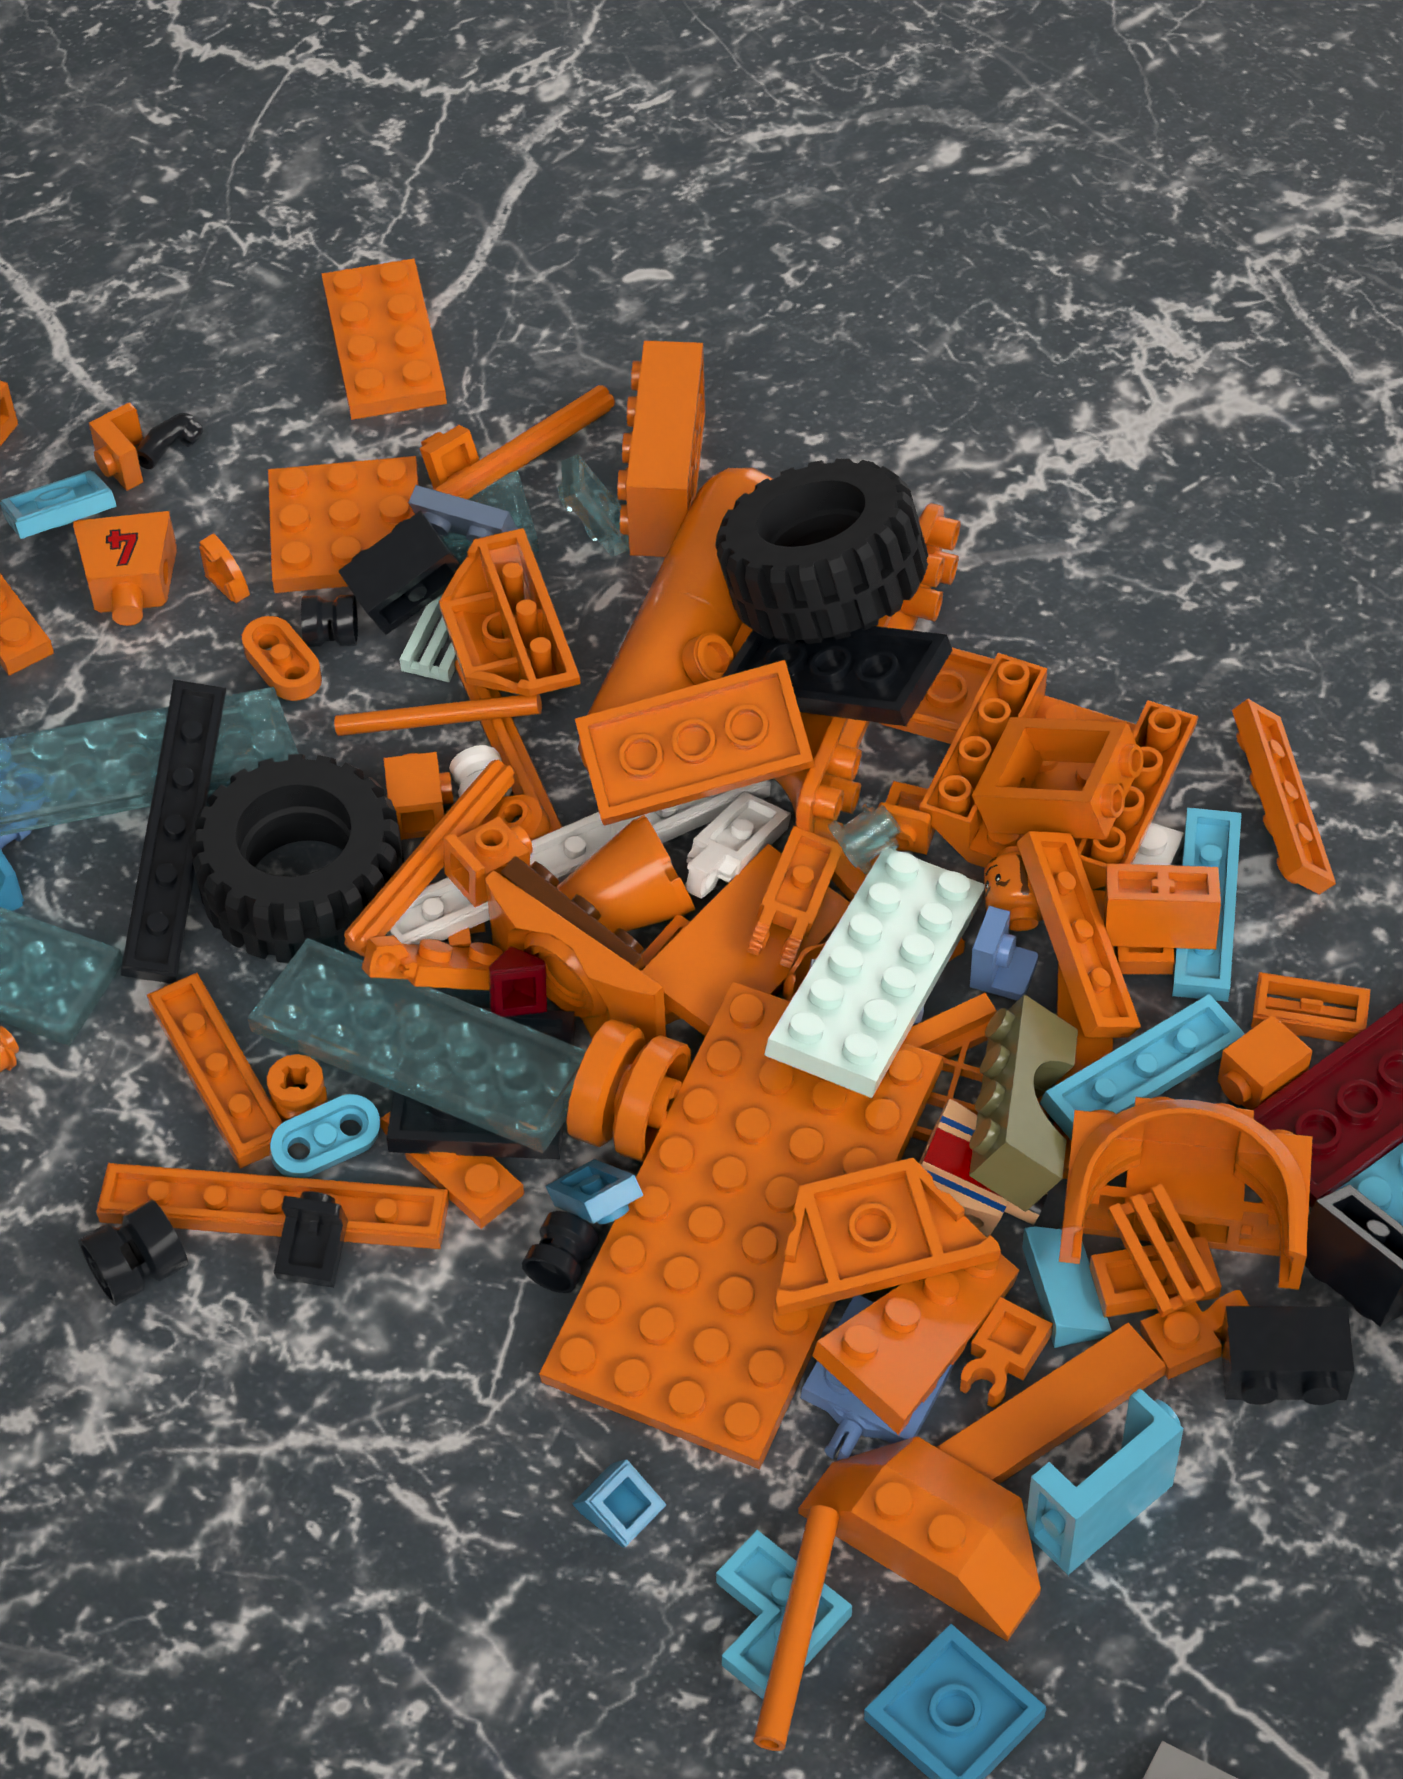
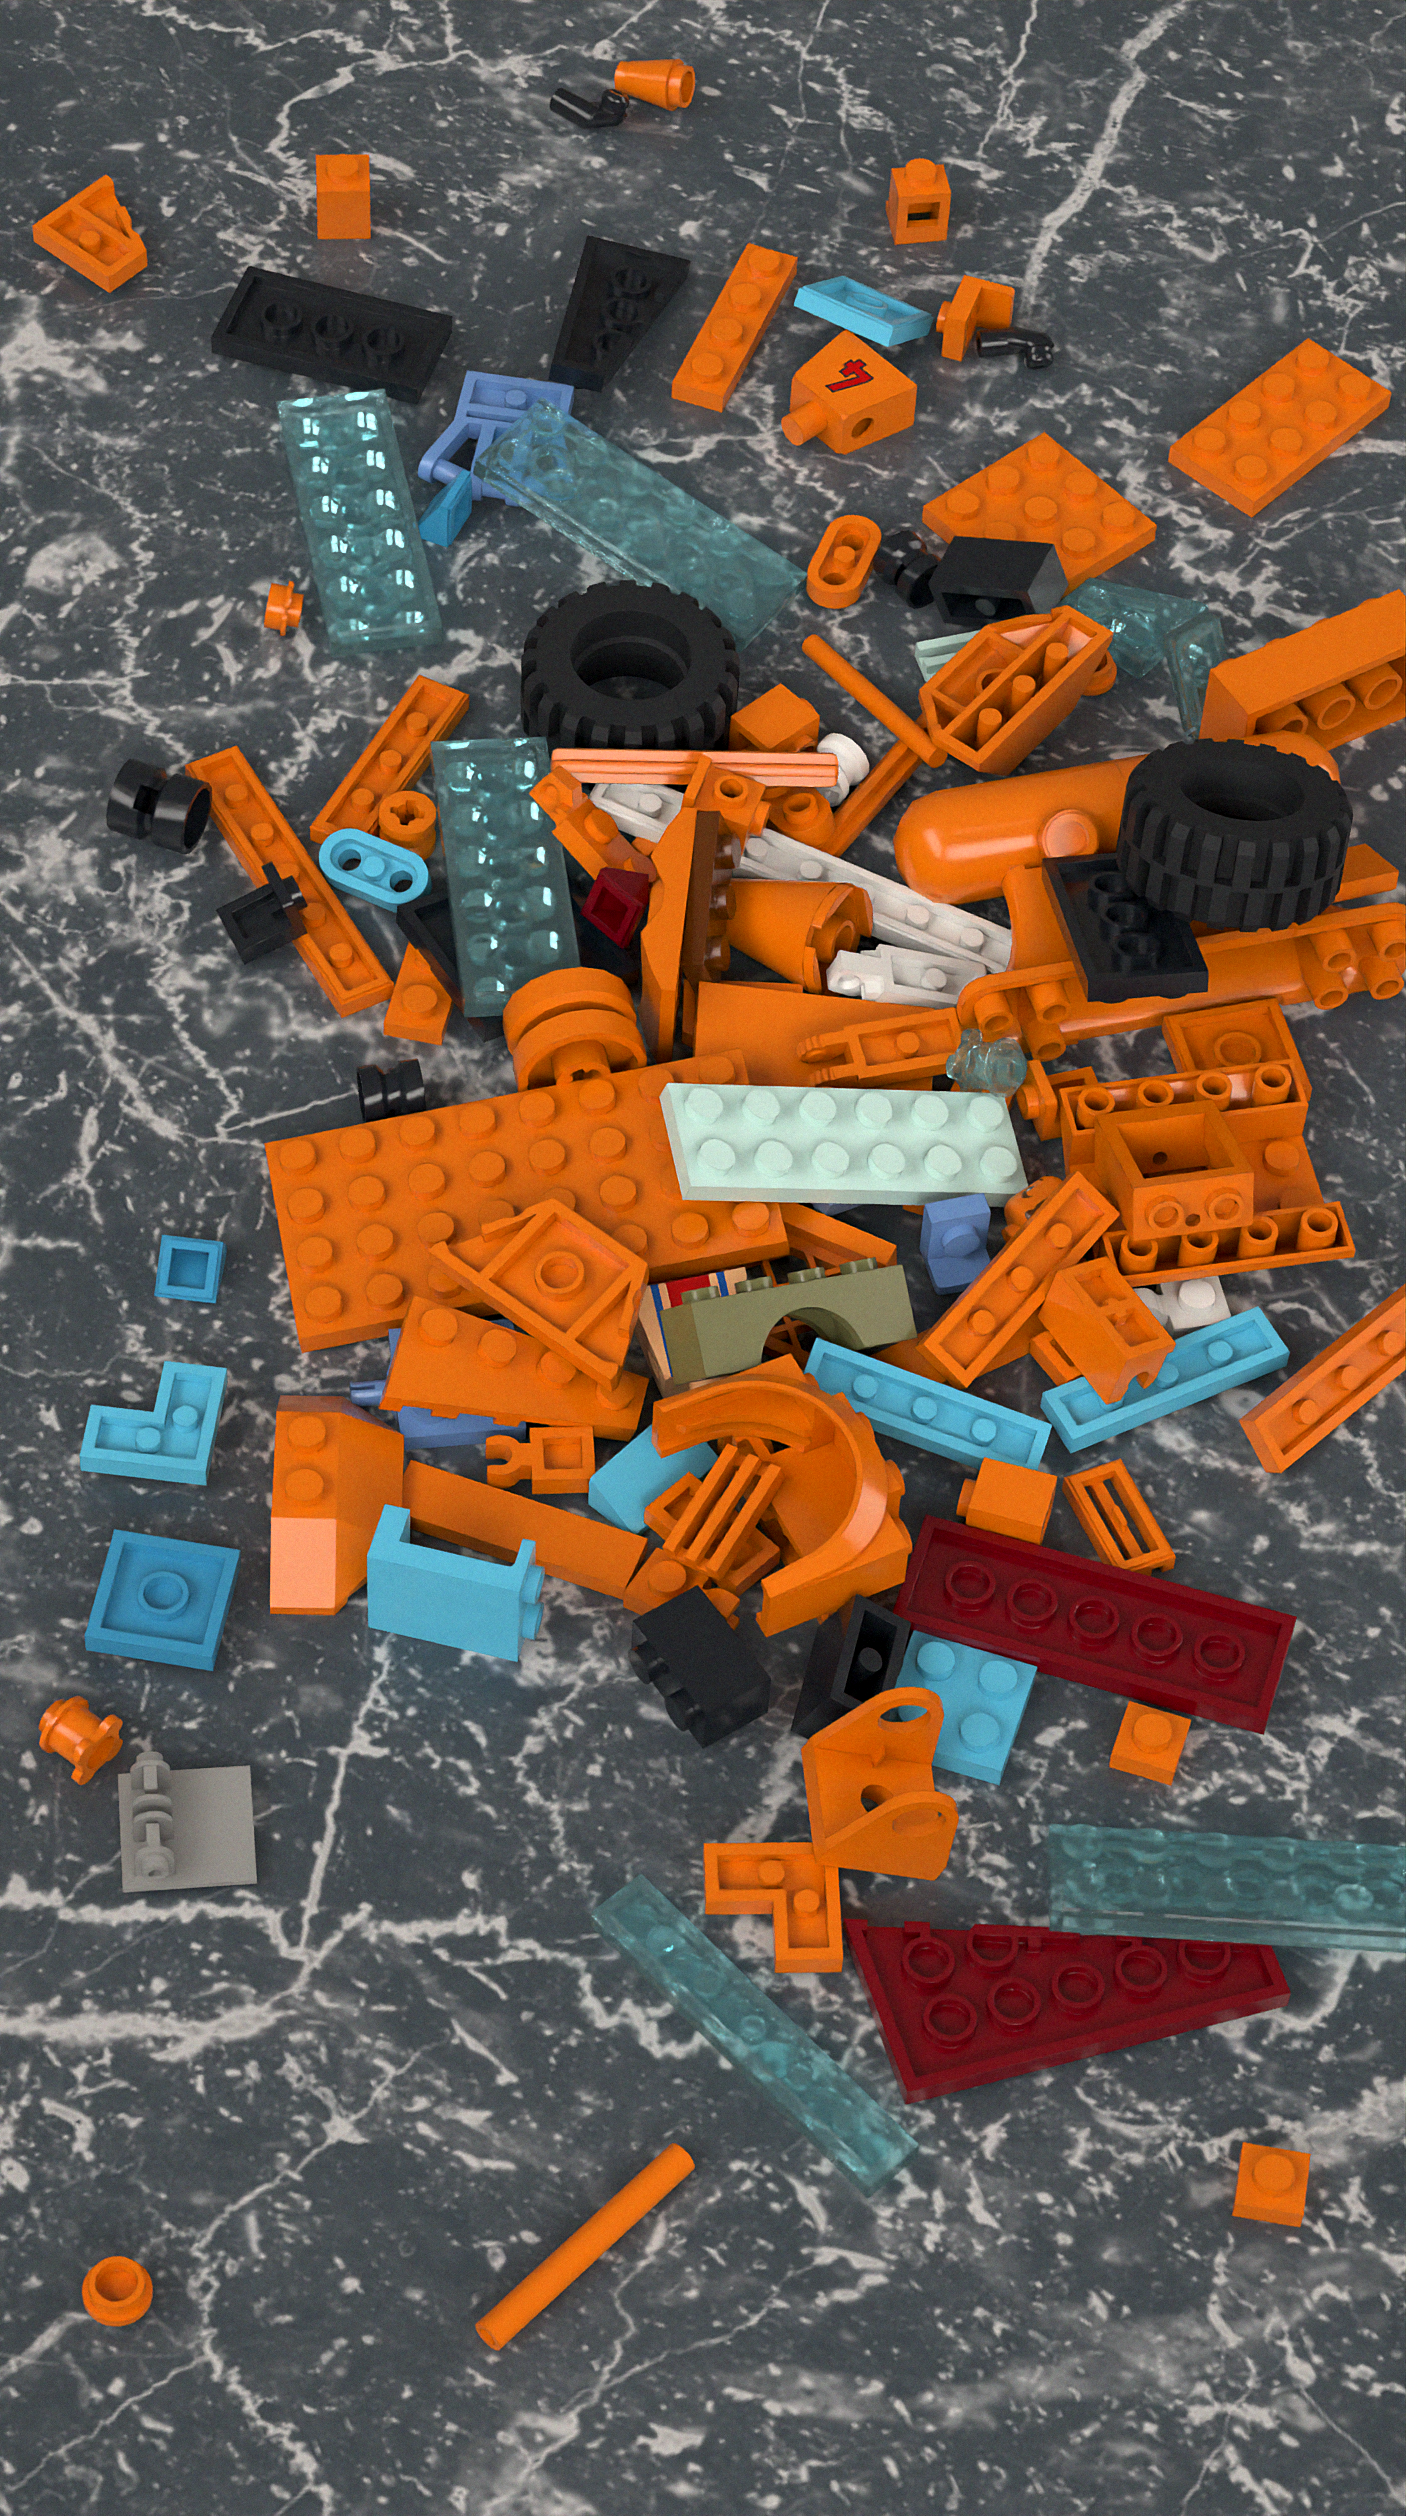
camera: 50 degrees right, 0 degrees up
black tile [121,679,226,984] -> none
orange tile [199,533,250,603] -> none
sand blue plate [408,485,518,543] -> none
orange tile [419,425,480,489] -> none
orange axle [433,385,615,500] -> none
dark azure plate [546,1159,643,1224] -> none
orange plate [575,660,815,826] -> none
orange piece [753,1505,840,1751] -> none

